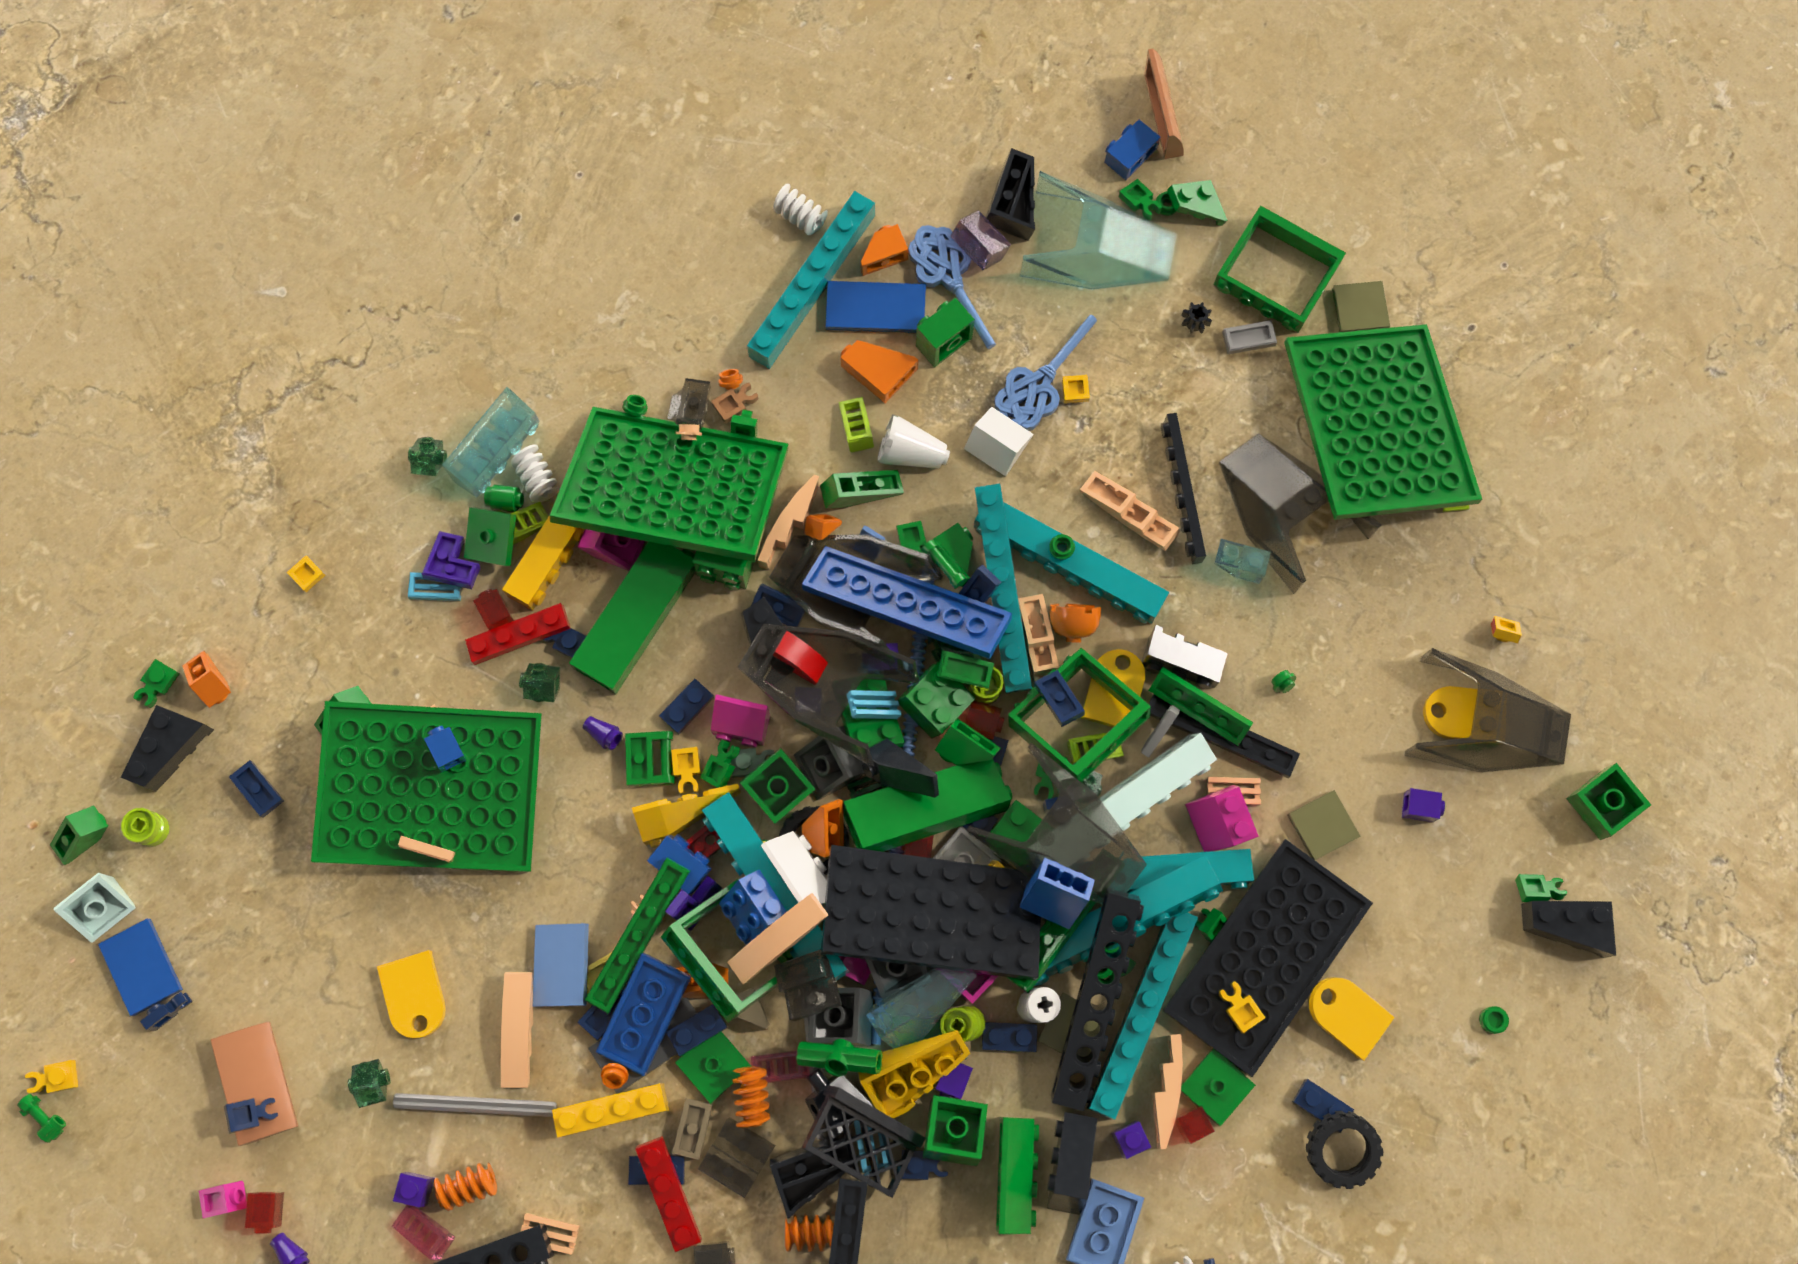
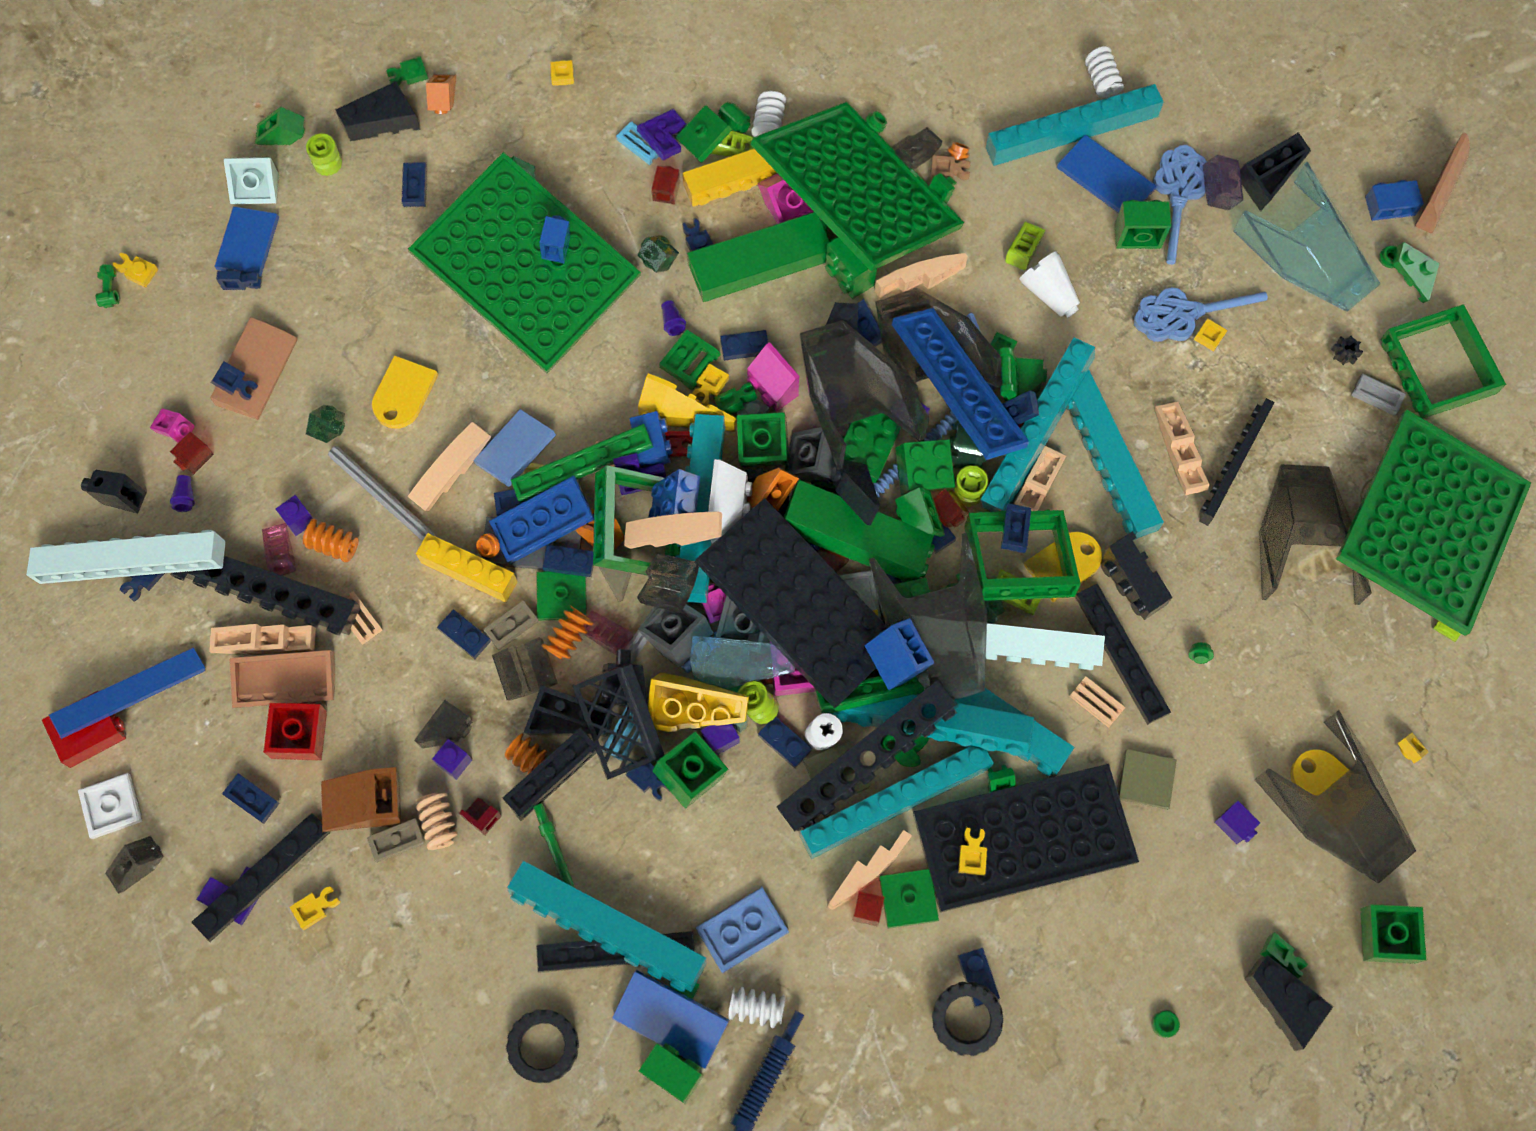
camera: 40 degrees right, 5 degrees down
light nougat tile [398,836,455,863] -> none
clear green brick [408,437,447,476] -> none
clear light blue slope [442,387,540,498] -> none
red plate [465,603,571,665] -> none
red plate [635,1136,702,1252] -> none
light nougat plate [676,424,702,440] -> none
red slope [773,631,828,685] -> none
green piece [796,1039,883,1077] -> none
orange slope [805,513,842,540] -> none
green slope [820,470,904,509] -> none
orange slope [840,340,919,404] -> none
medium azure tile [846,690,902,719] -> none
orange slope [861,224,908,276] -> none
green tile [937,651,994,689] -> none
white slope [964,407,1034,477] -> none
green slope [996,1117,1039,1234] -> none
black wedge [1047,1112,1097,1215] -> none
green plate [1049,534,1075,560] -> none
orange cylinder [1049,604,1101,643] -> none
dark purple brick [1111,1121,1151,1159] -> none
green plate [1118,179,1162,221] -> none
light grey tile [1141,705,1180,758] -> none
green plate [1148,667,1253,745] -> none
dark pink slope [1185,785,1259,852] -> none
clear light blue slope [1214,539,1271,584] -> none
yellow tile [1309,977,1395,1061] -> none
olive tile [1332,281,1390,332] -> none

